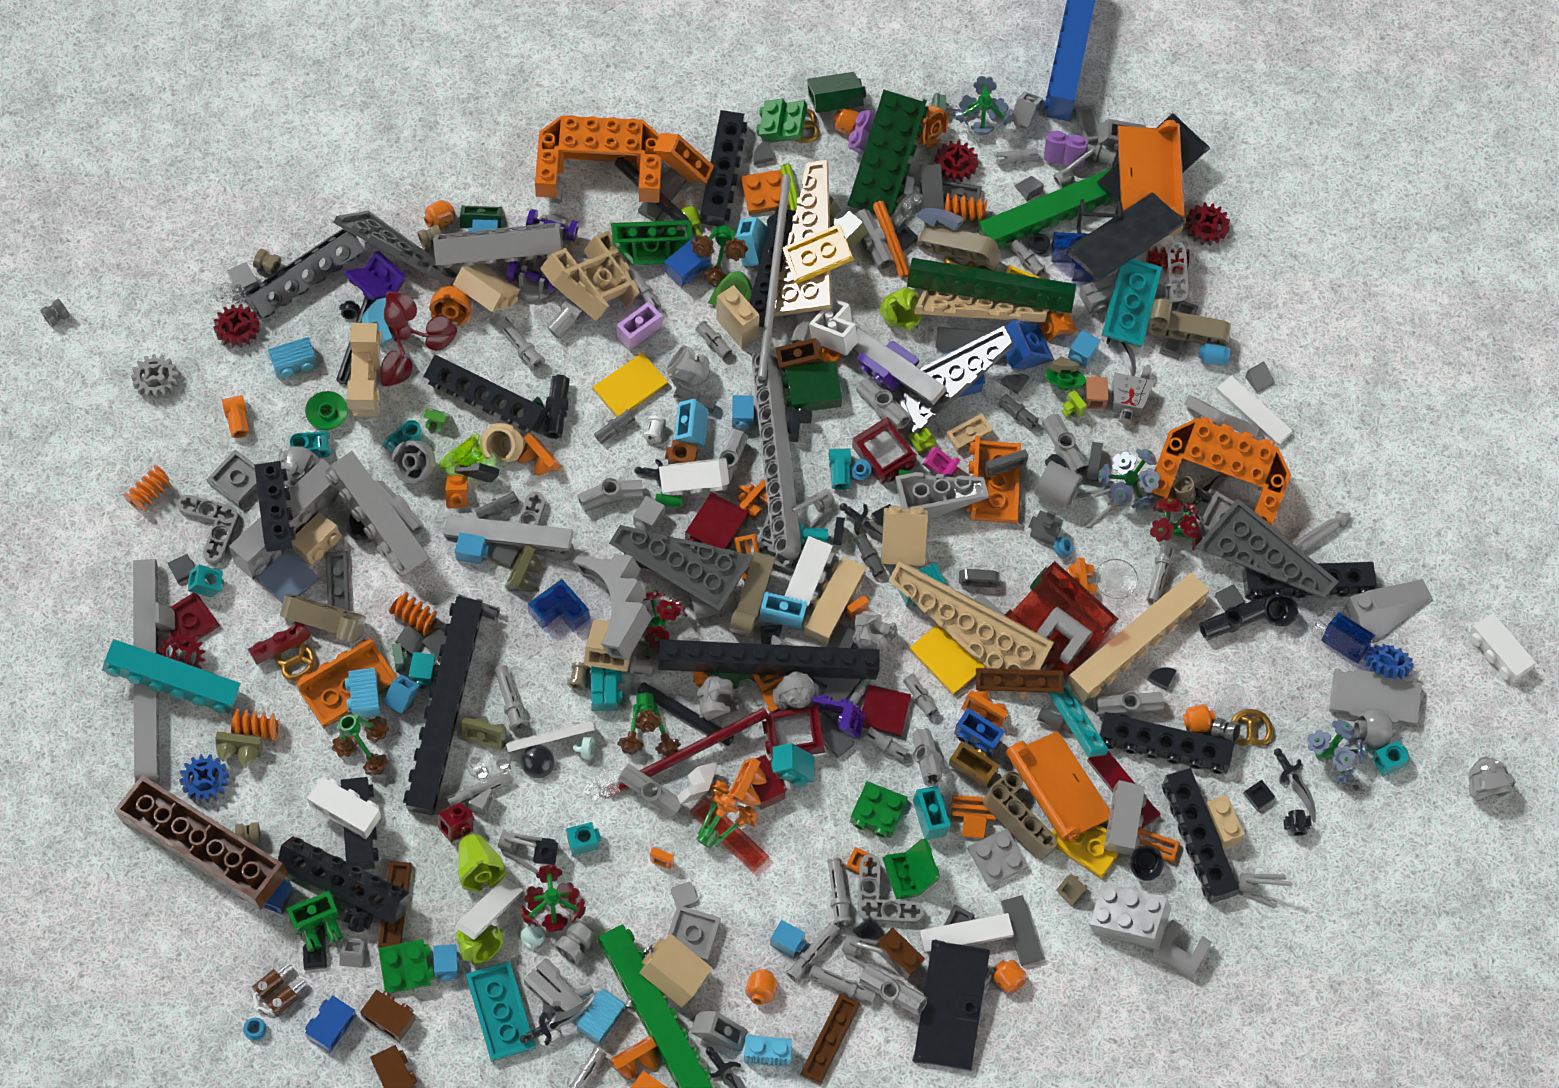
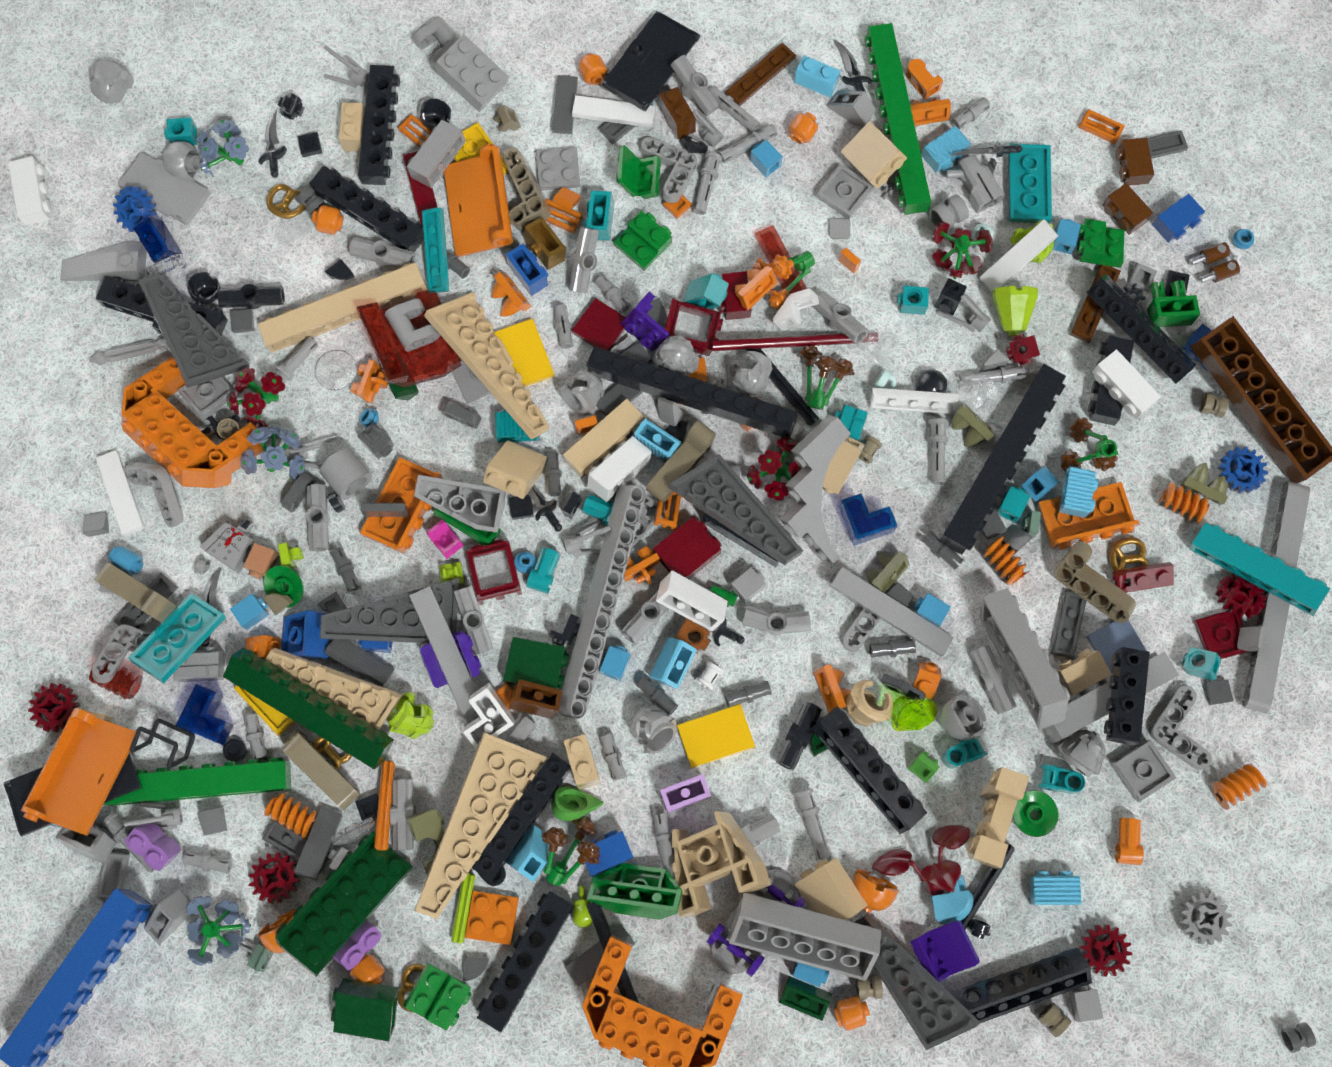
camera: 155 degrees left, 10 degrees up
clear beam [213,282,246,305] -> none
orange brick [653,133,714,184] -> none
light grey piece [758,175,791,380] -> none
tile [783,224,854,284] -> none
sand blue slope [916,208,964,231] -> none
tan plate [946,413,993,452] -> none
reddish brown tile [976,667,1064,693] -> none
black door [1065,192,1185,281] -> none

